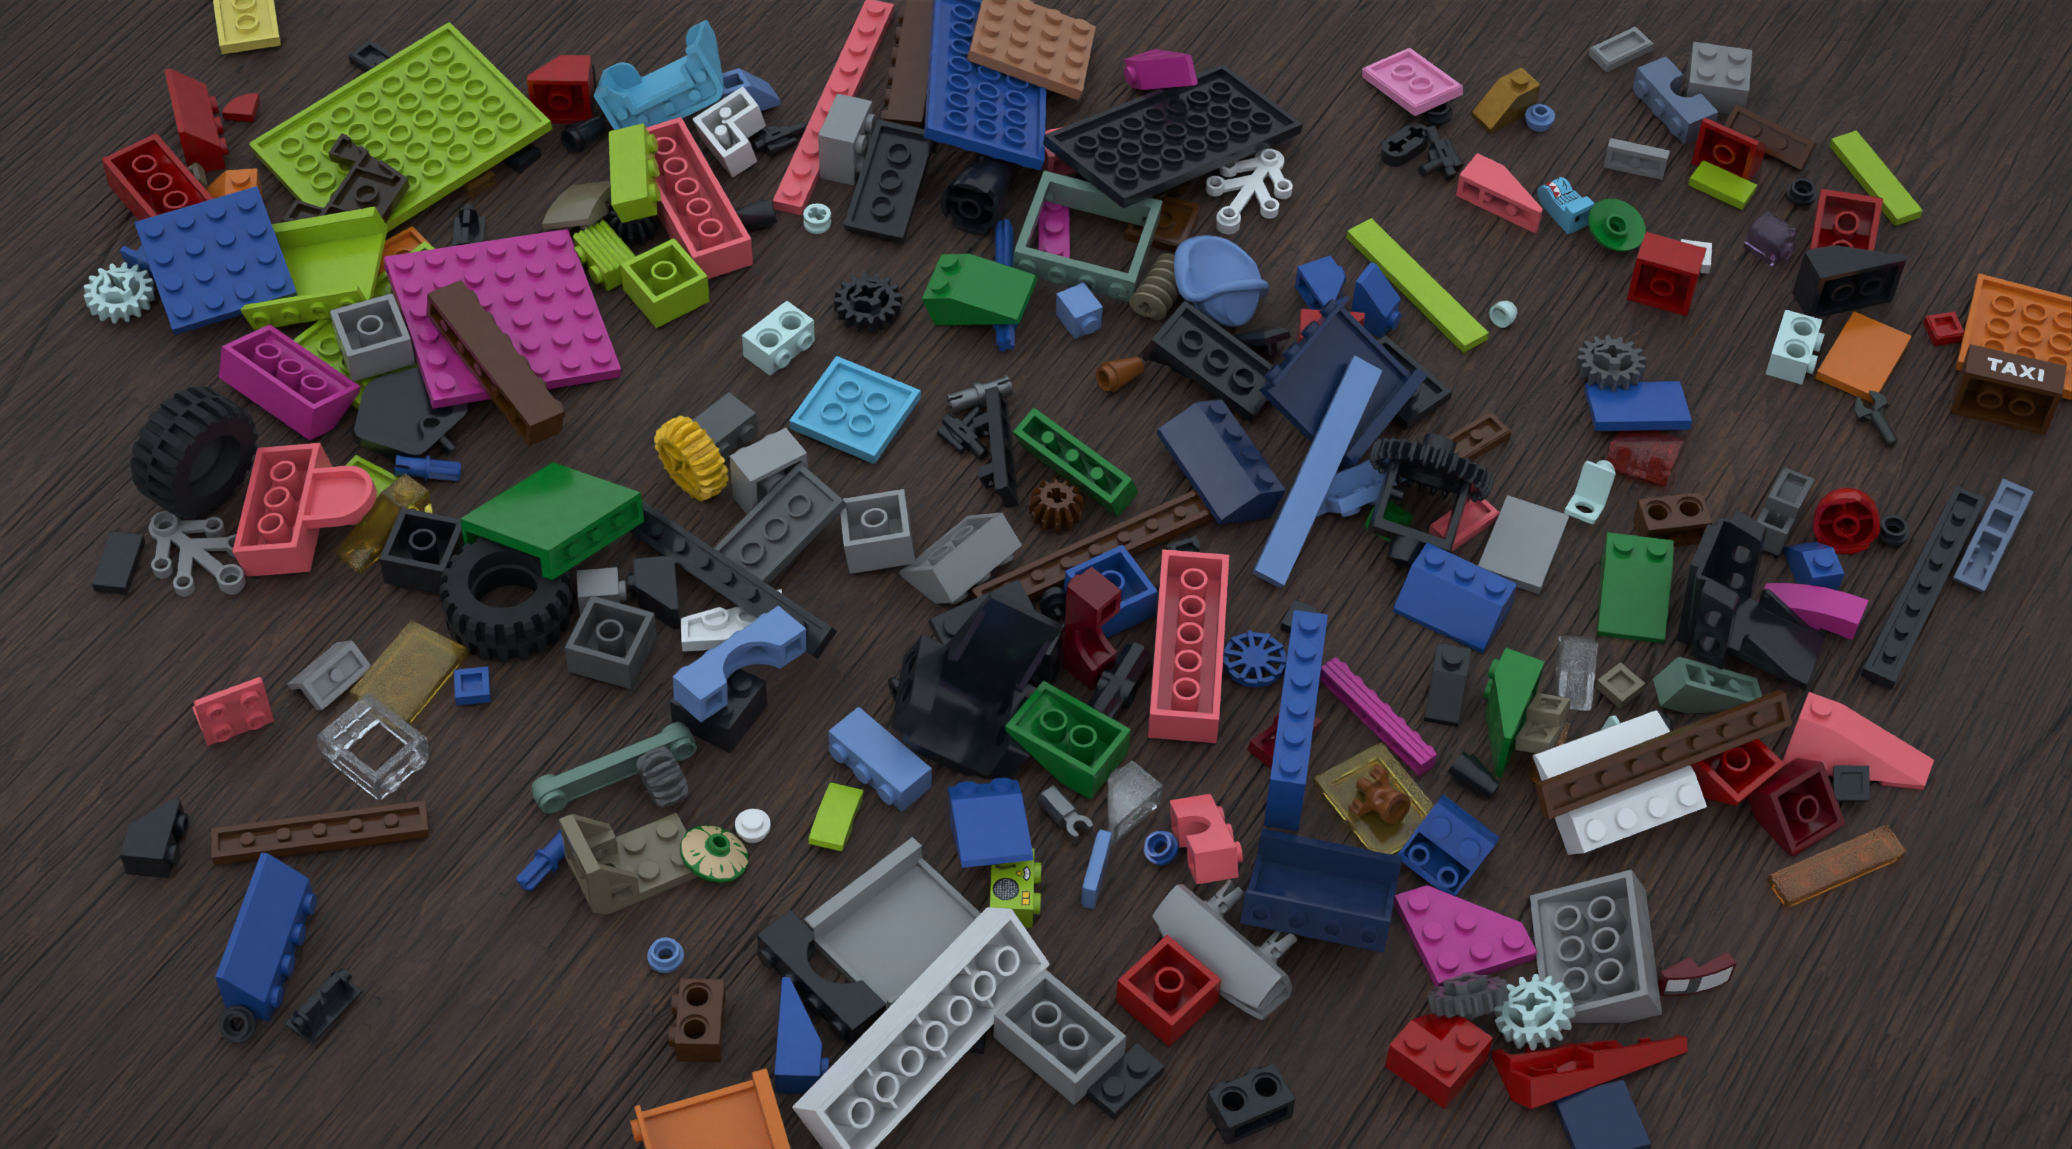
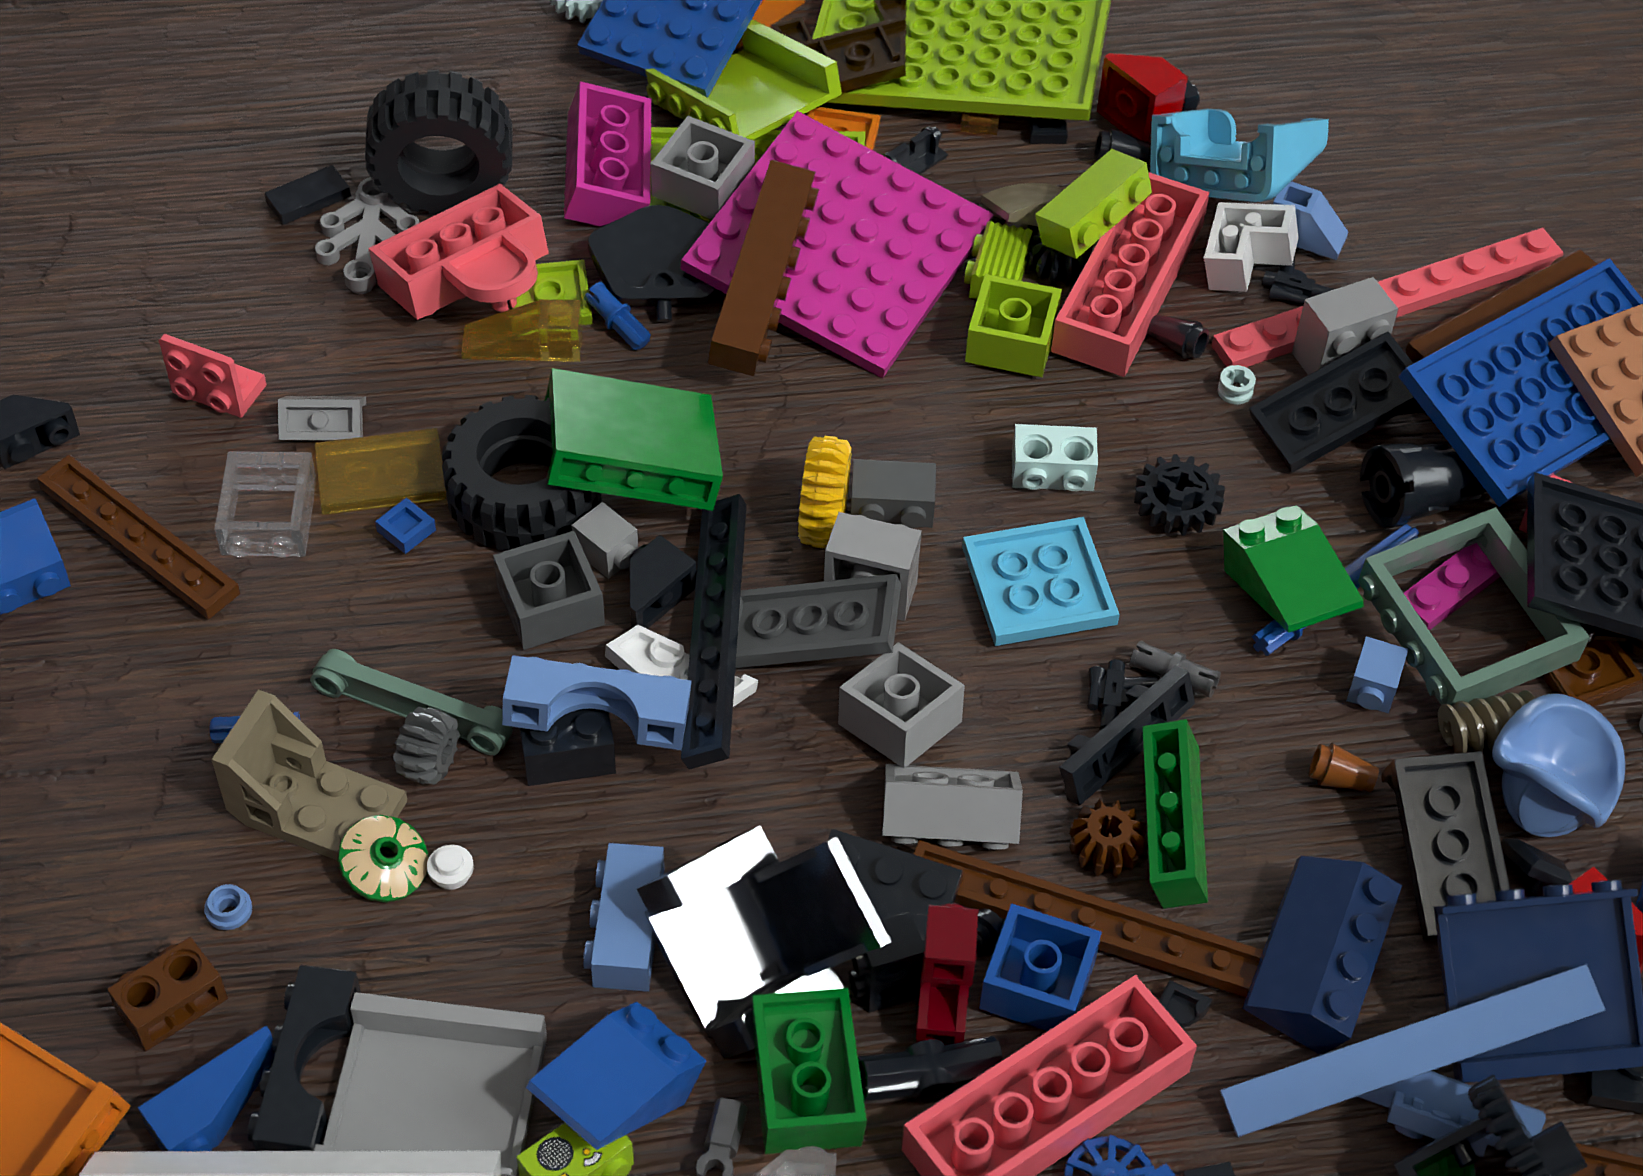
camera: 50 degrees right, 0 degrees up
black brick [379,507,464,594] -> none
lime slope [808,782,864,851] -> none

